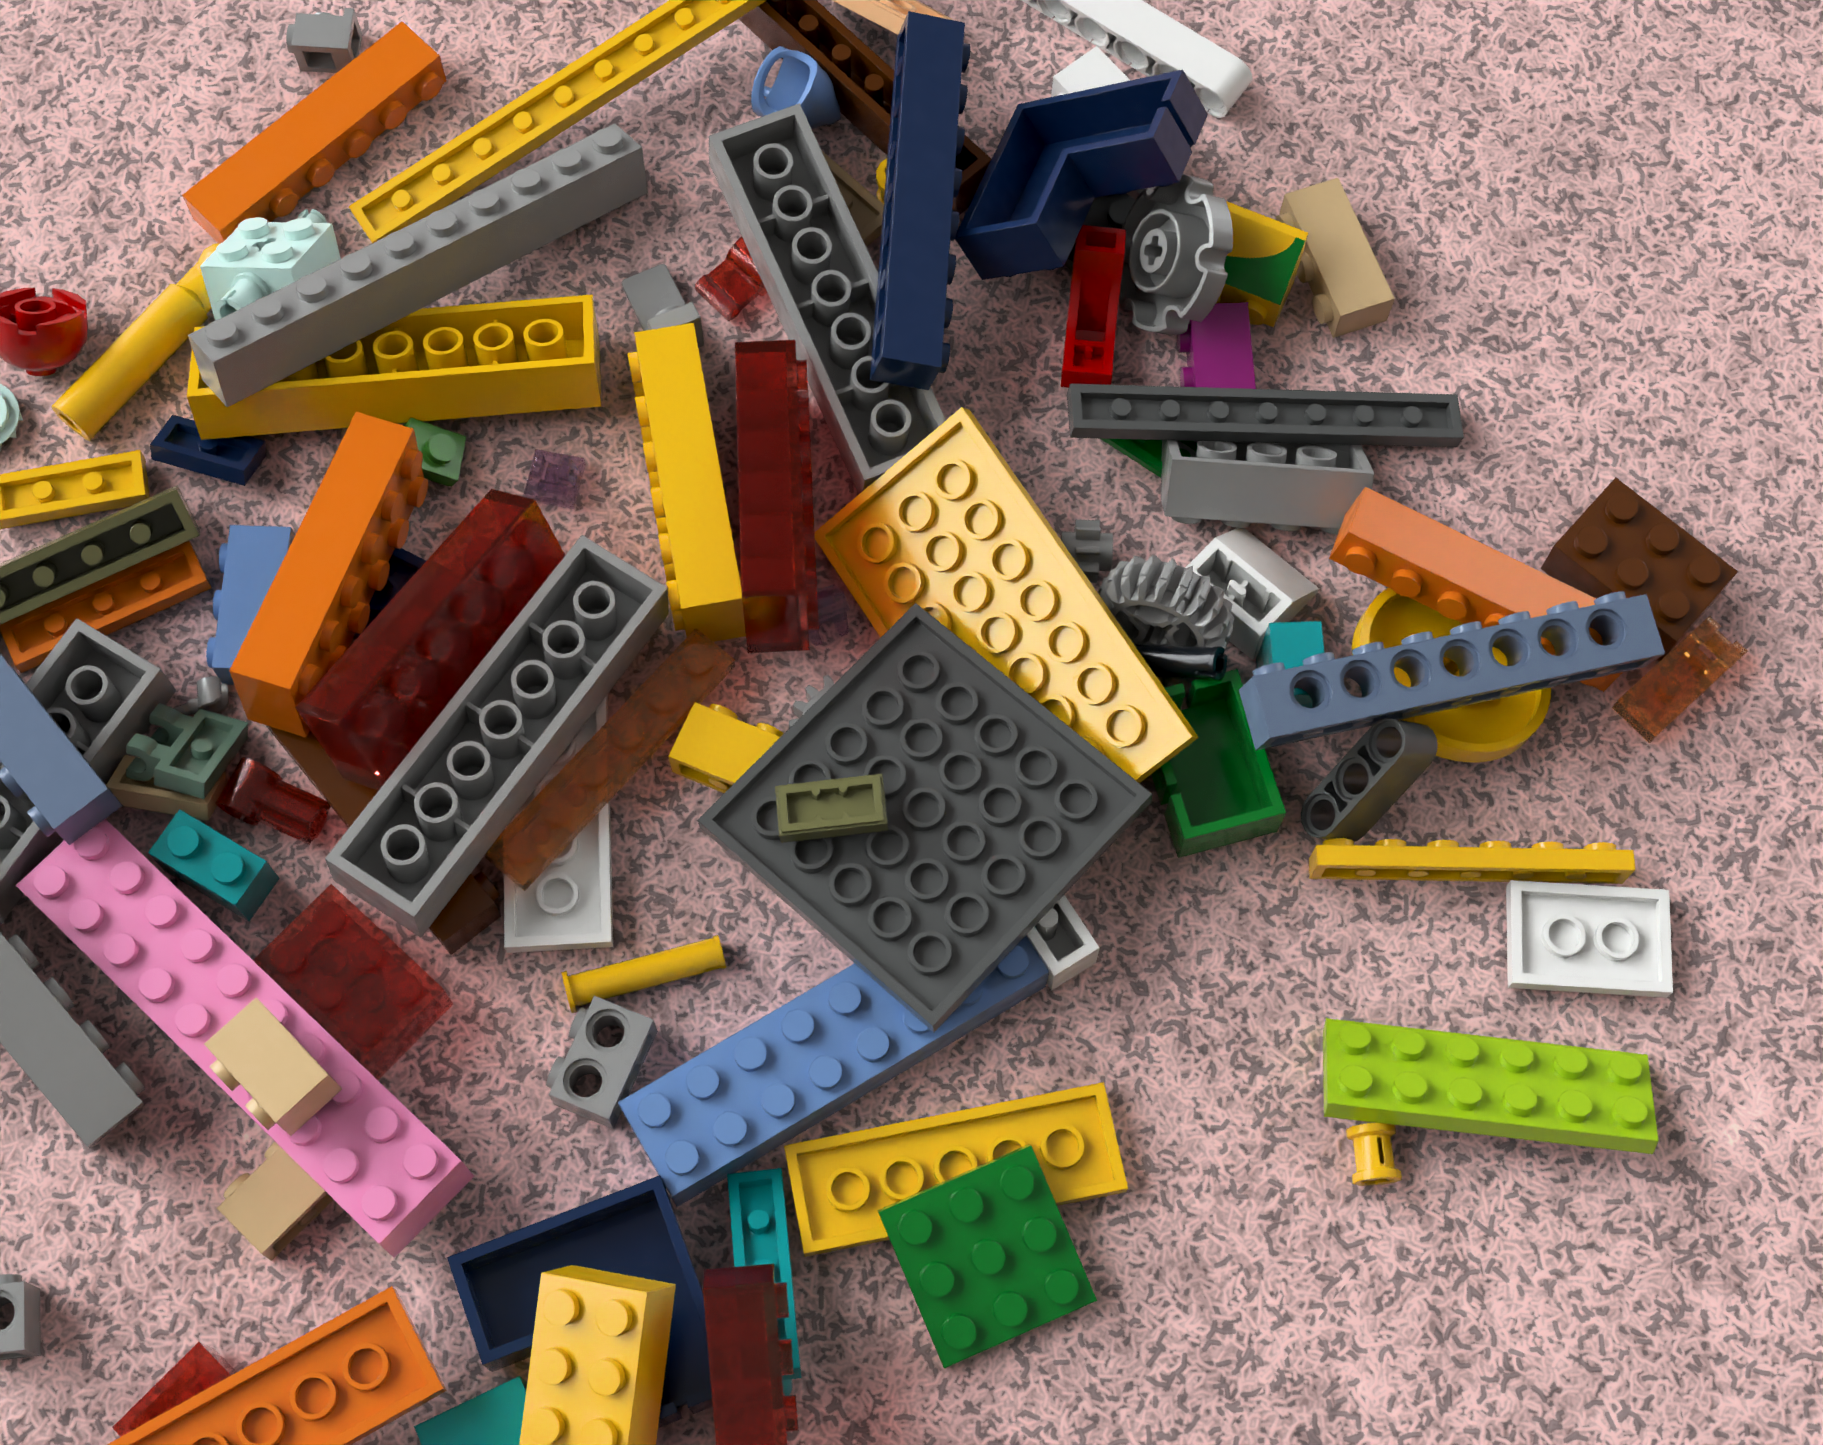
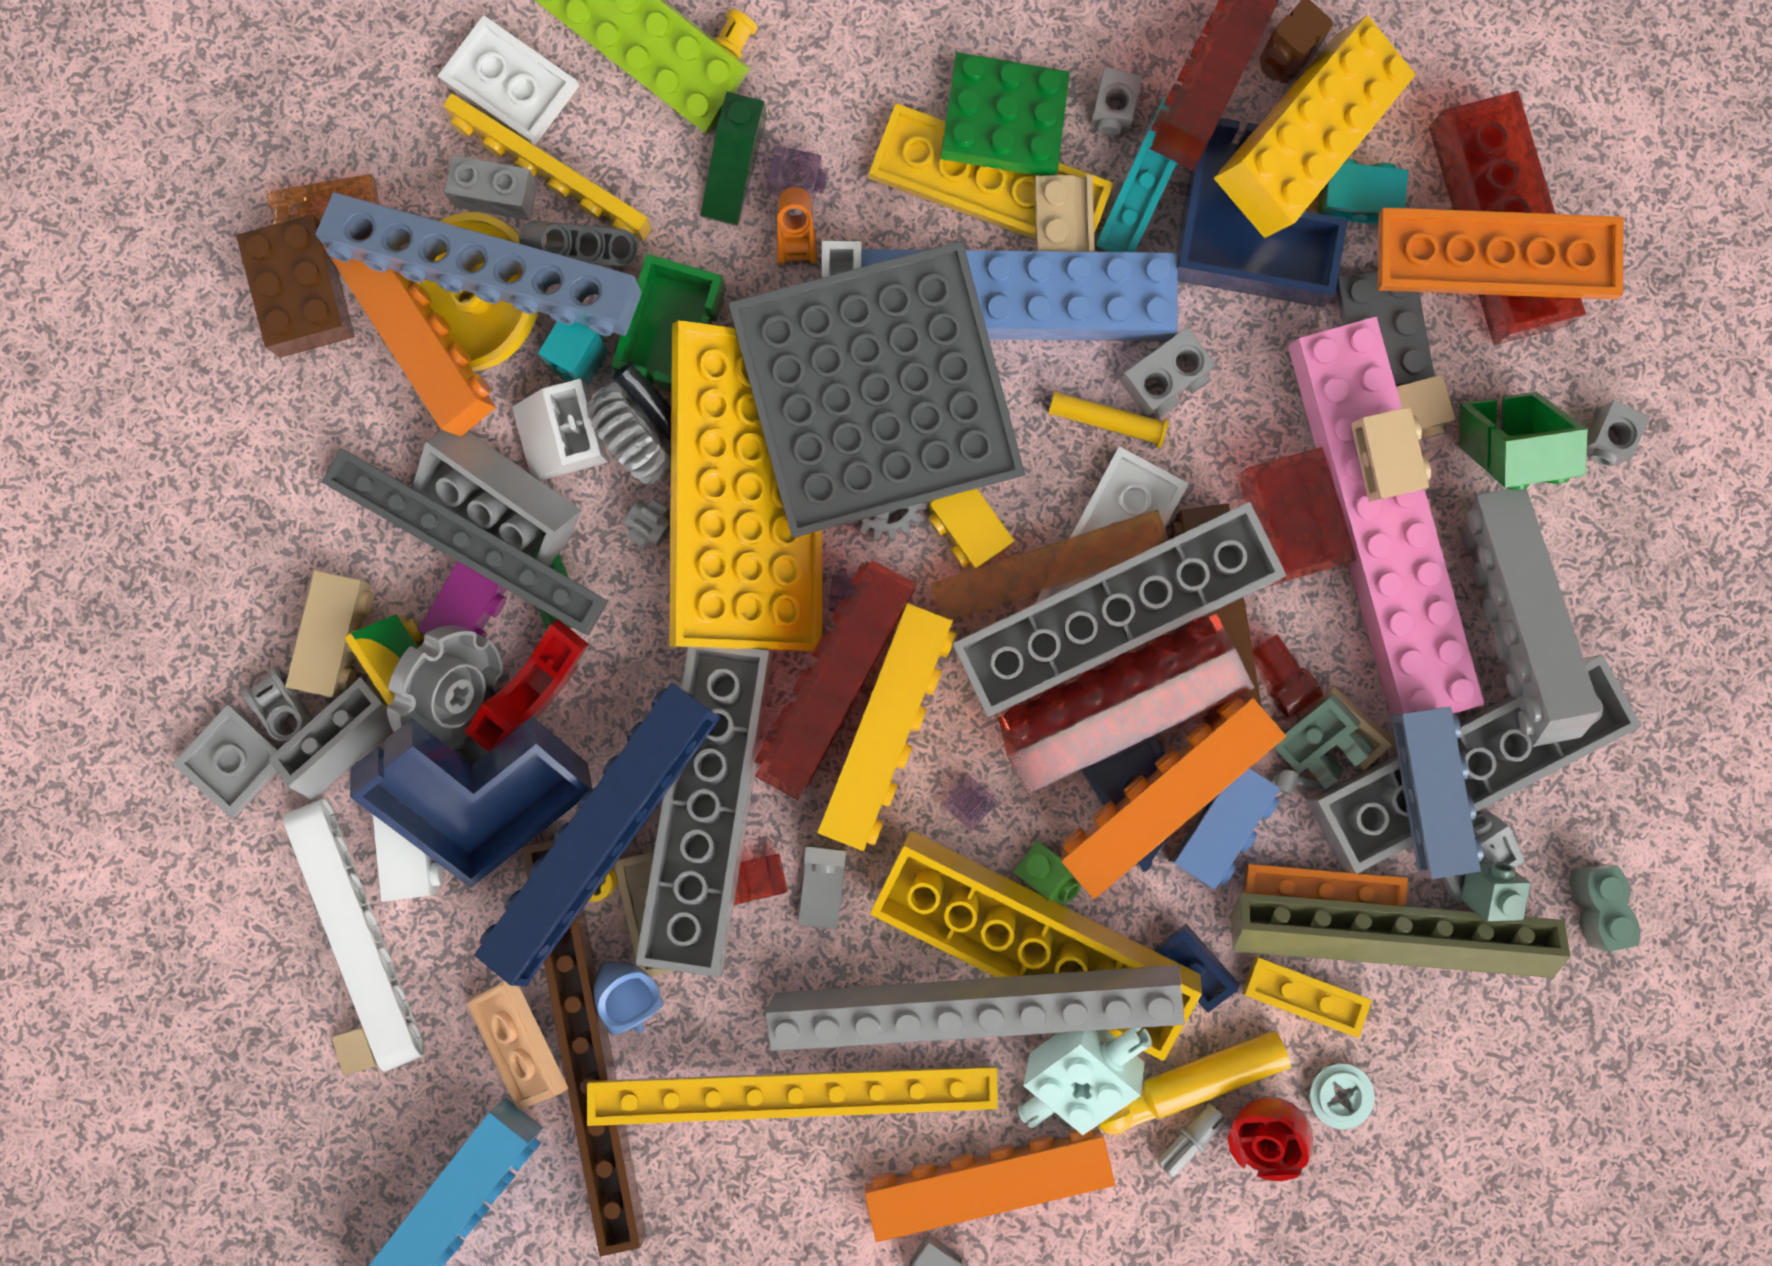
camera: 150 degrees left, 15 degrees up
teal brick [148,809,280,922] -> none
olive plate [775,774,889,843] -> none
none -> light grey plate [172,704,280,817]
none -> light grey piece [242,666,313,742]
none -> light grey brick [268,677,393,800]
none -> light grey brick [444,155,538,221]
none -> dark green slope [700,91,767,226]
none -> clear purple brick [767,145,828,204]
none -> orange piece [776,187,817,266]
none -> tan plate [1034,175,1095,252]
none -> light grey brick [1090,67,1142,135]
none -> light grey axle [1158,1103,1228,1177]
none -> dark grey plate [1336,271,1435,387]
none -> green piece [1459,391,1588,490]

